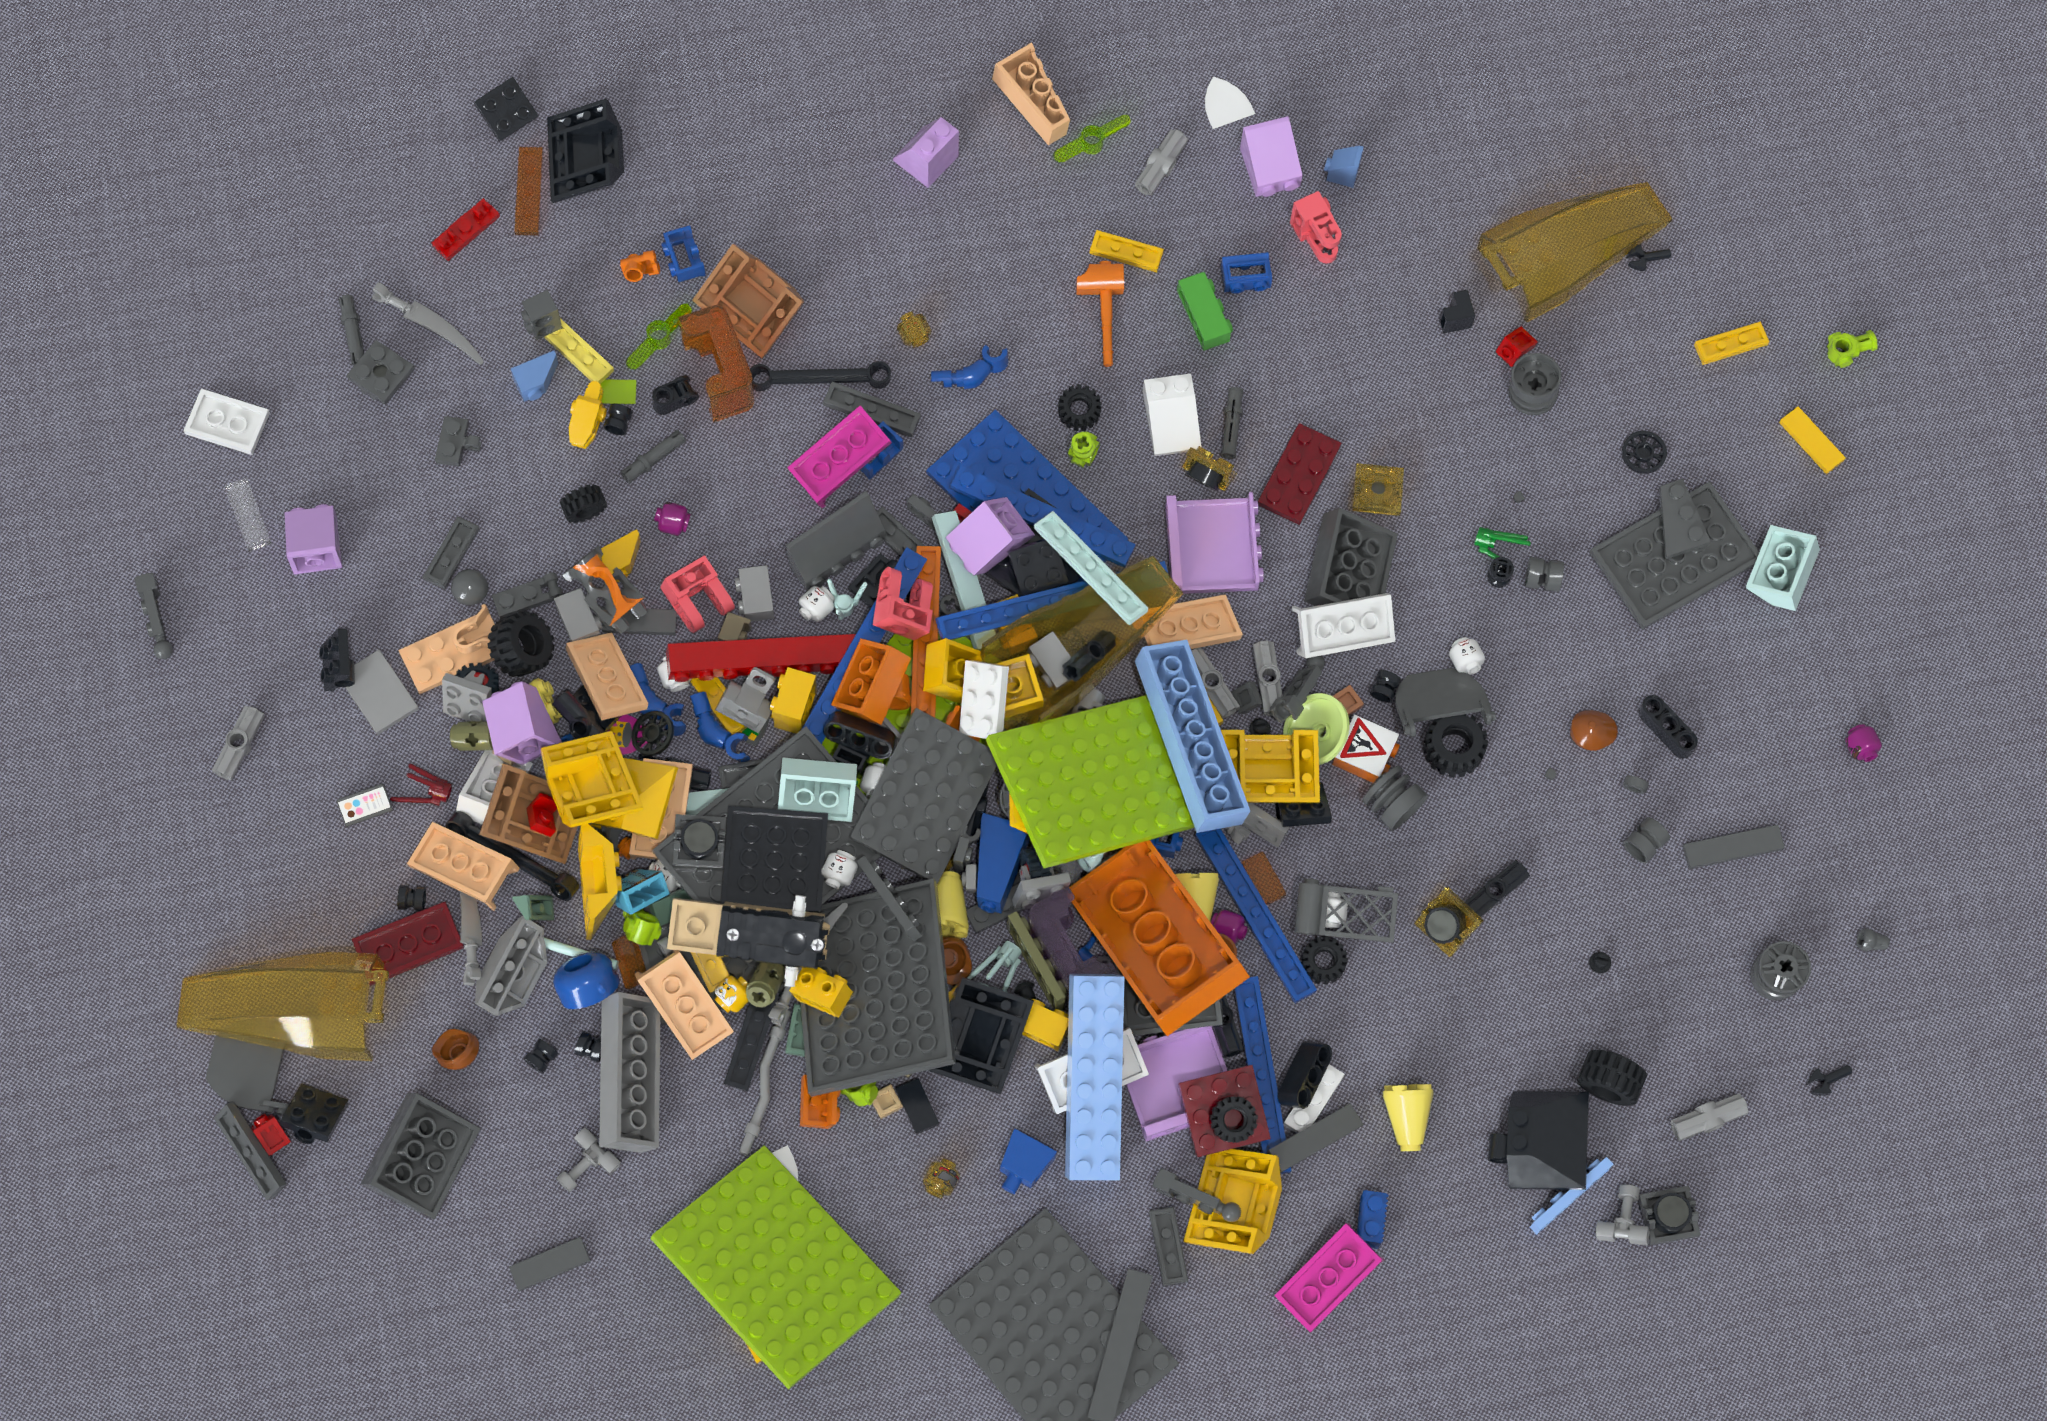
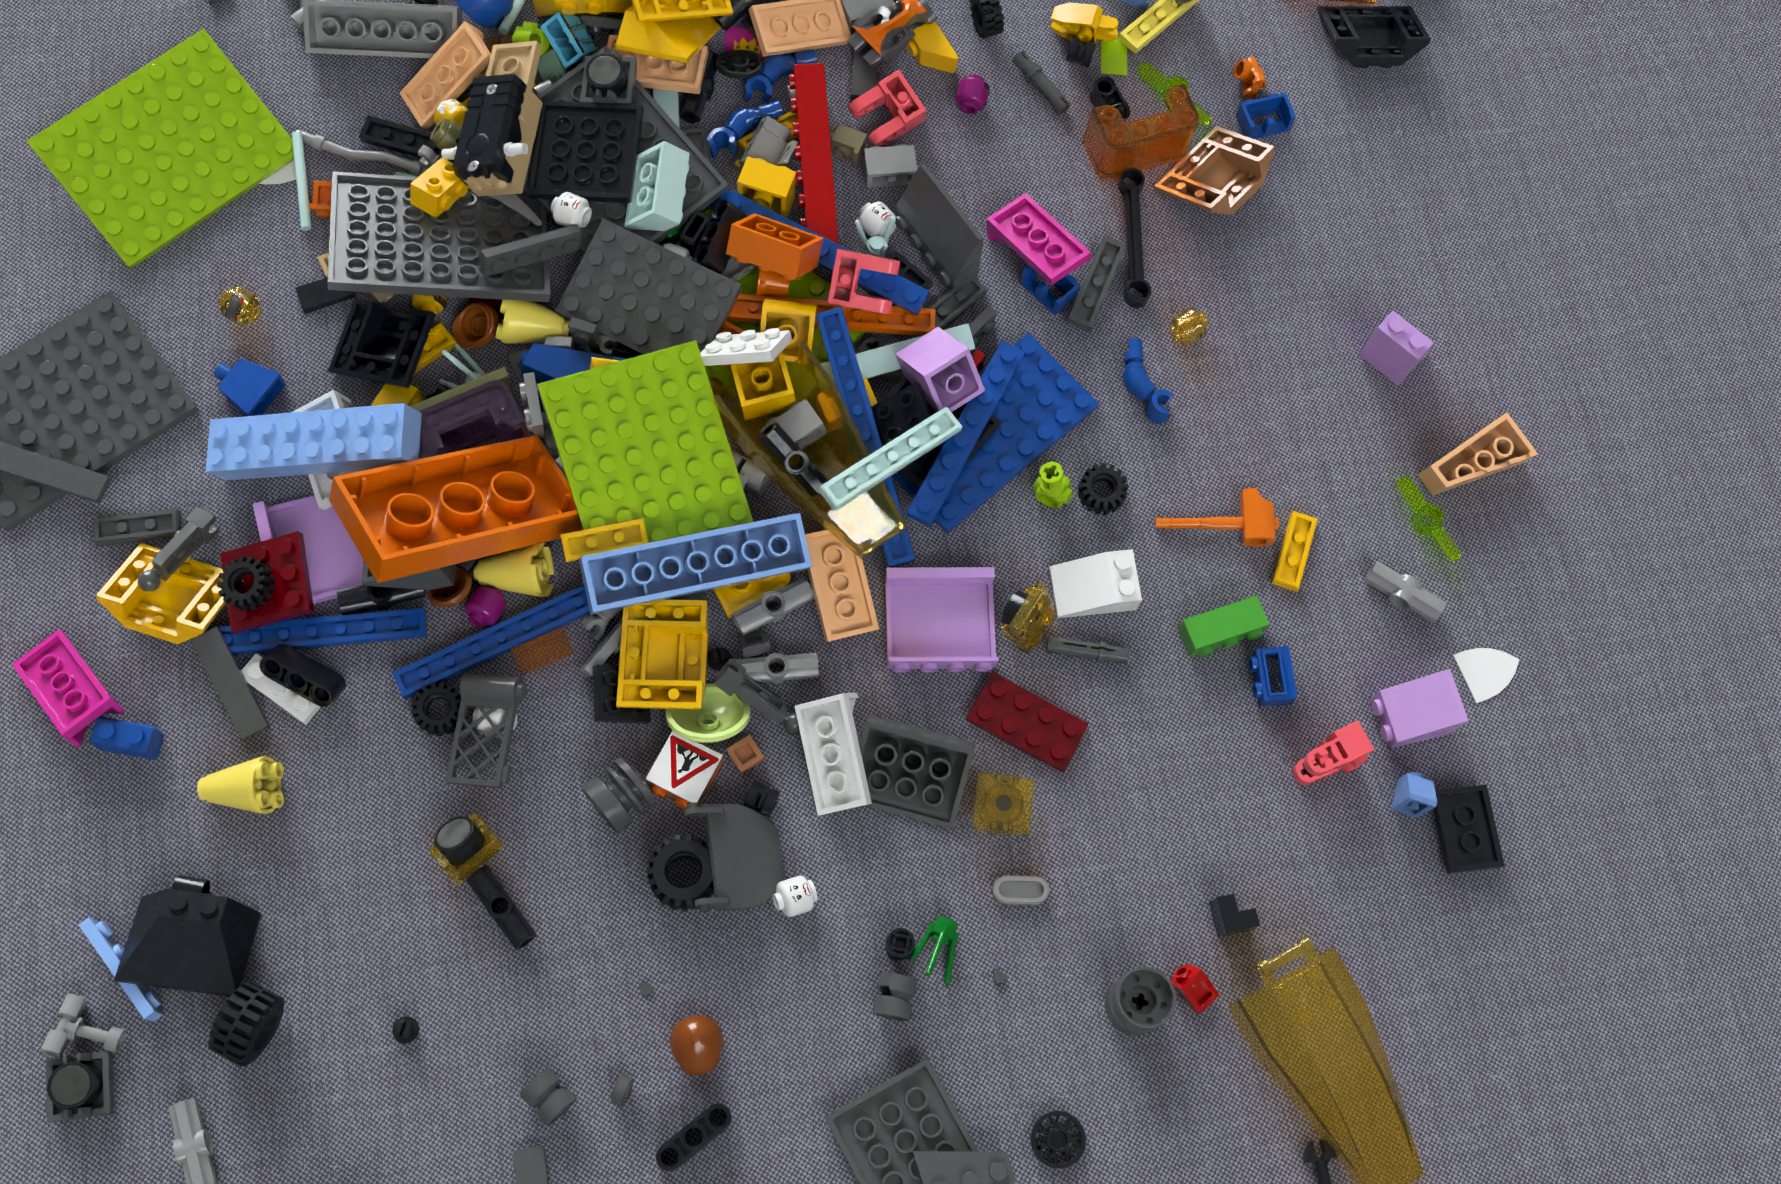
camera: 85 degrees right, 0 degrees up
none -> light aqua bar [292,131,312,231]
none -> yellow tile [560,518,648,563]
none -> light grey tile [992,875,1049,906]
none -> black plate [1433,785,1505,874]

